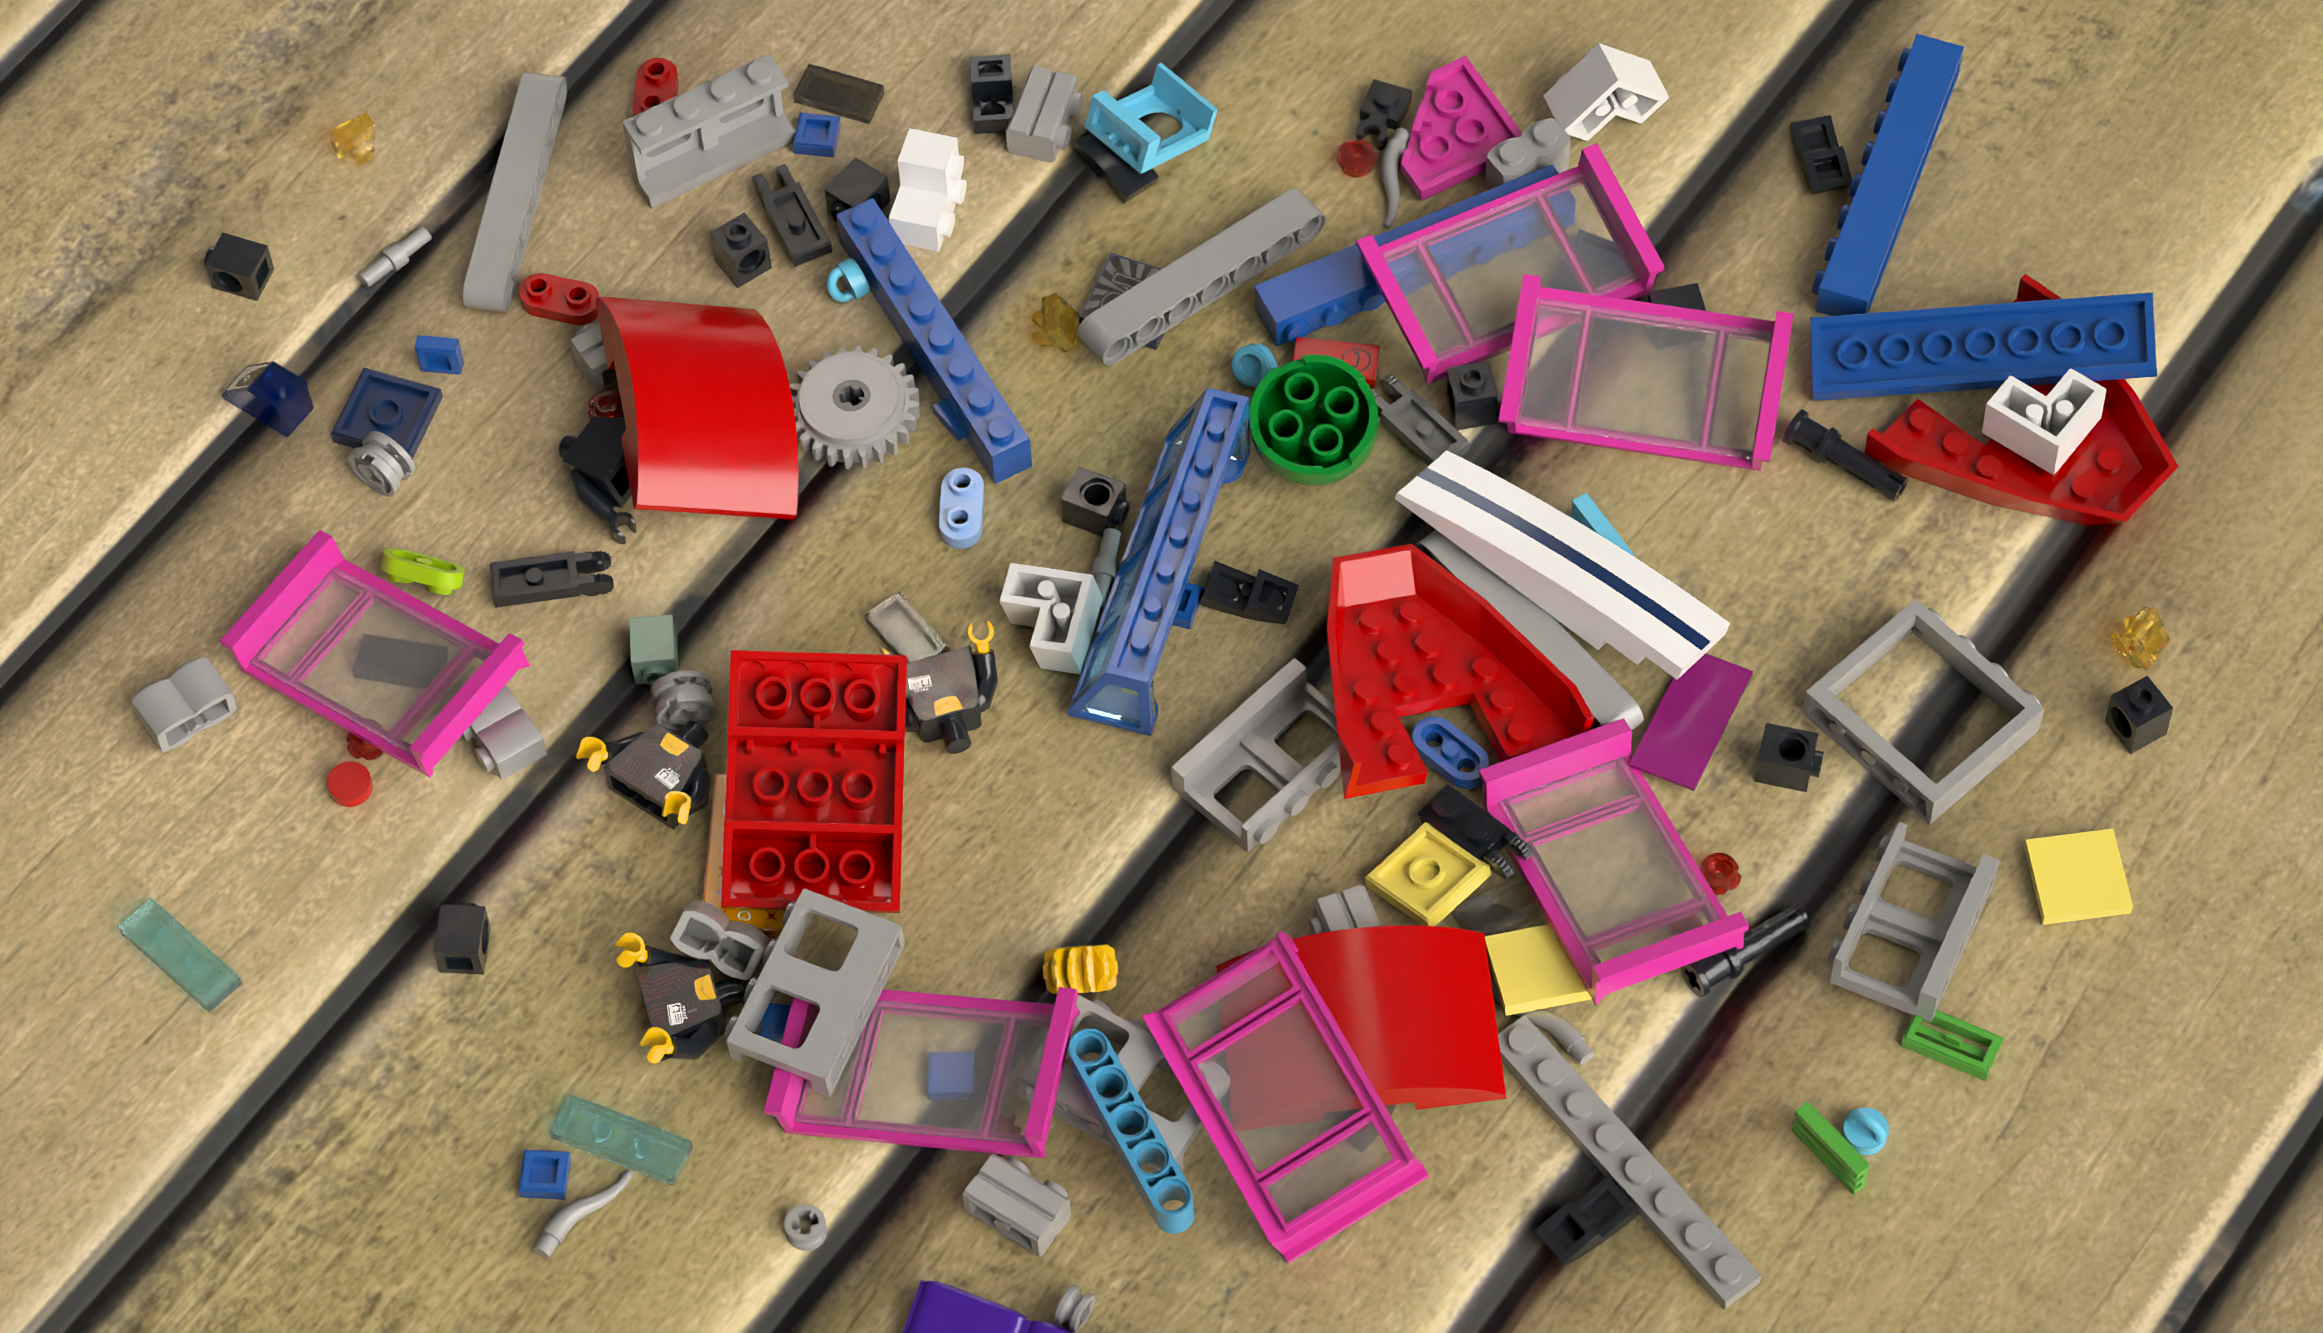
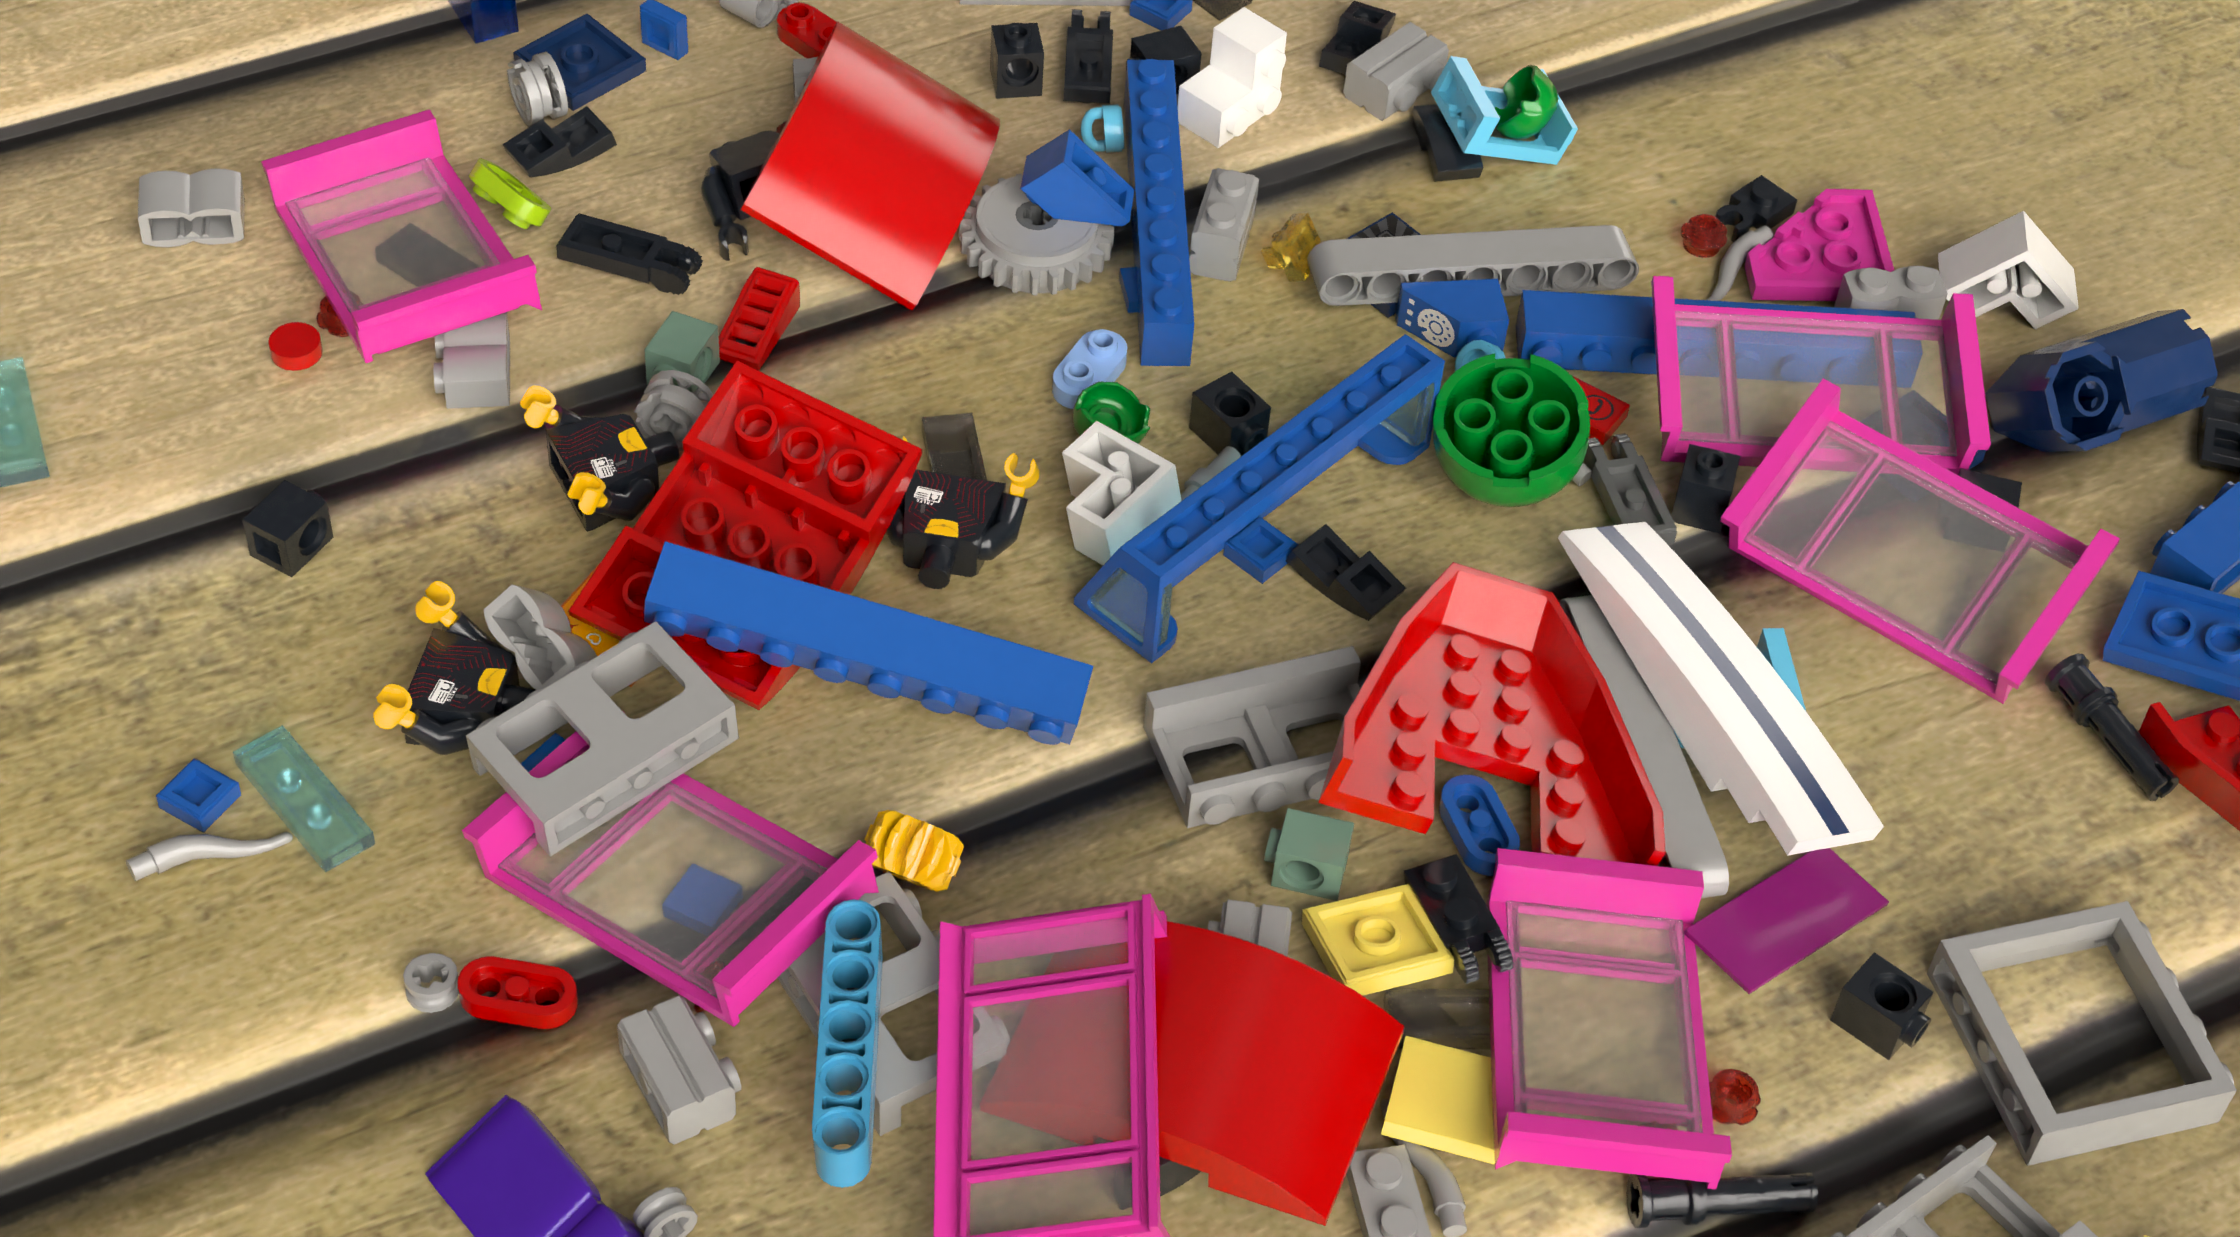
camera: 20 degrees right, 10 degrees down
none -> red plate [457,956,578,1029]
none -> black slope [503,106,617,177]
none -> blue brick [644,541,1093,745]
none -> red slope [719,267,800,371]
none -> blue slope [1020,129,1135,226]
none -> green hair [1073,381,1150,444]
none -> light grey brick [1189,168,1259,282]
none -> sand green brick [1264,808,1354,901]
none -> blue slope [1395,279,1509,358]
none -> green hair [1495,65,1558,139]
none -> dark blue brick [1985,309,2218,452]

